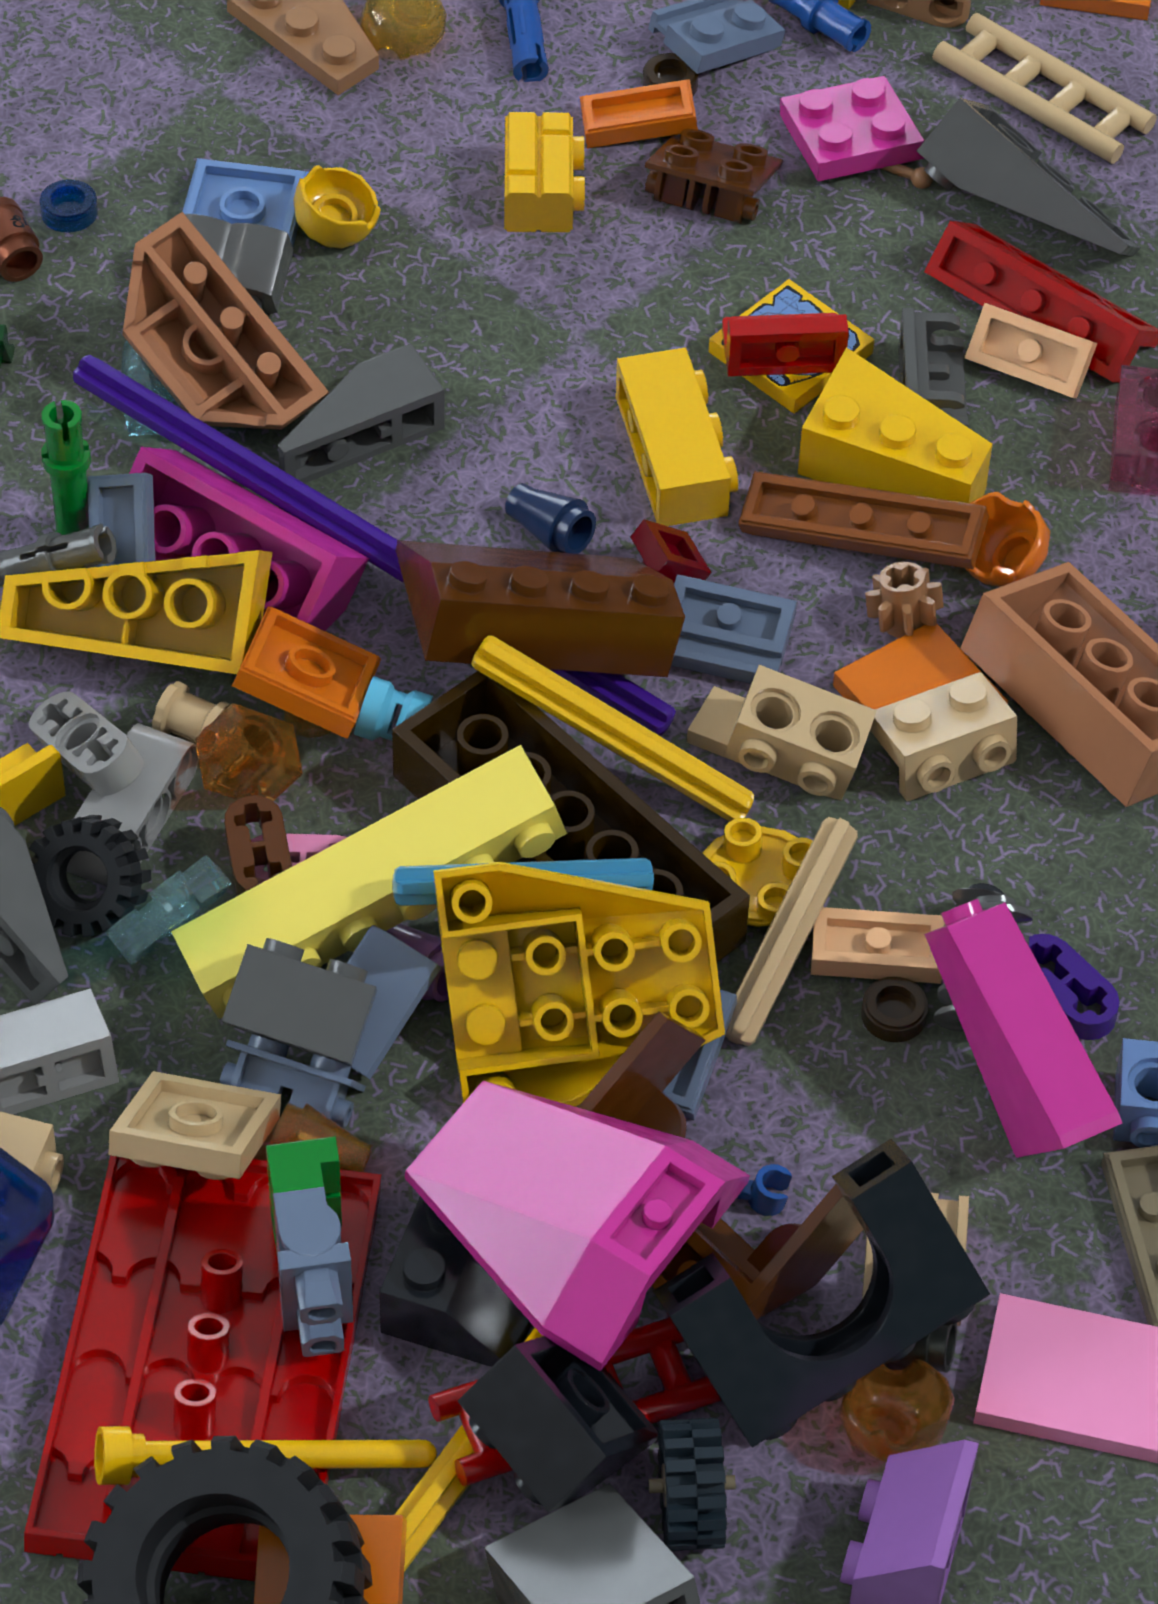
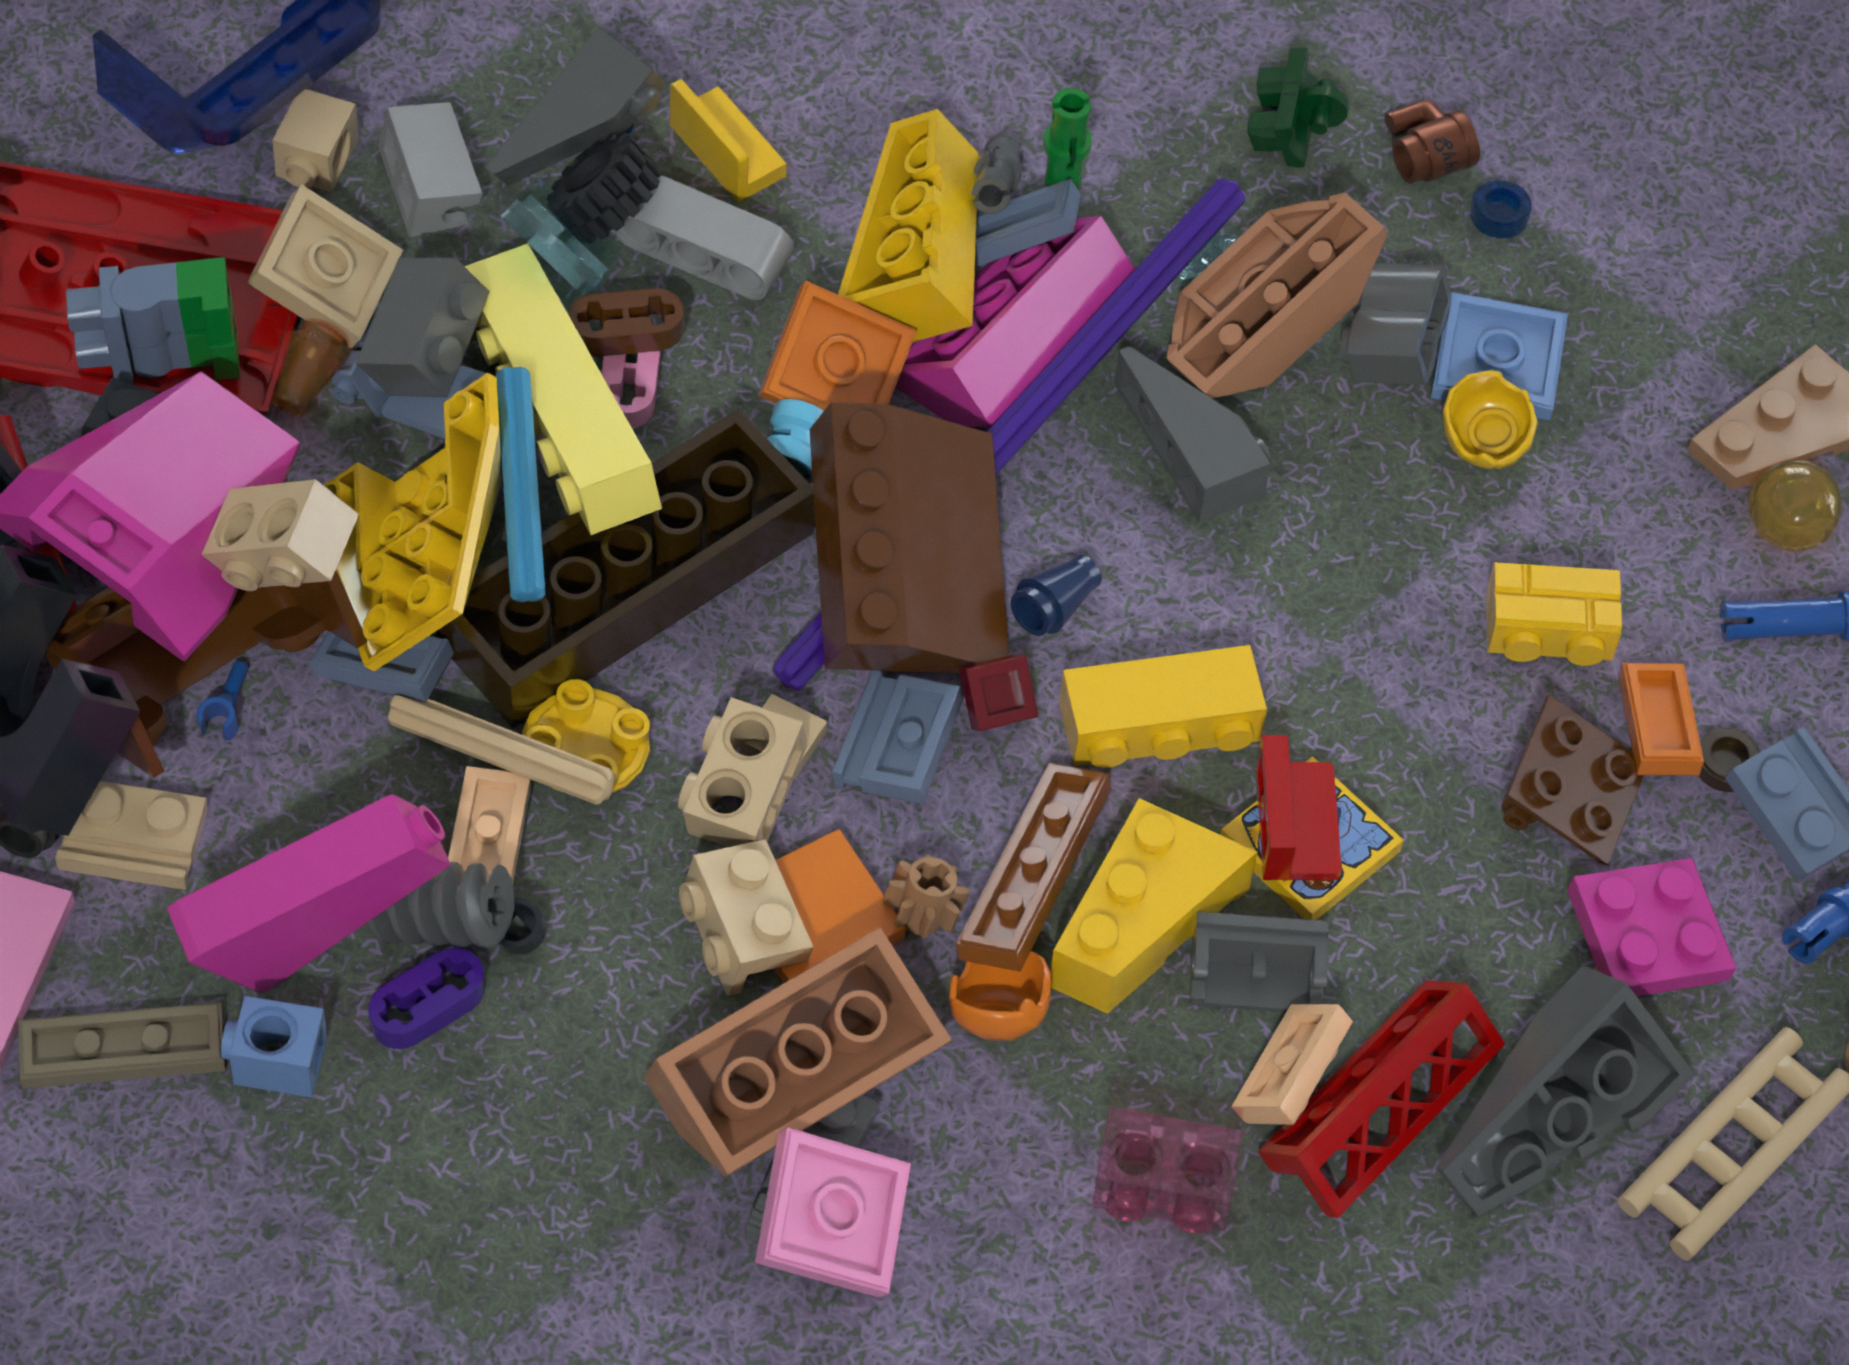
camera: 90 degrees right, 5 degrees up
light grey beam [29,692,144,796] -> none
tan bush [152,681,236,757] -> none
clear orange brick [195,703,303,801] -> none
yellow axle [471,636,754,822] -> none
none -> tan brick [201,479,359,591]

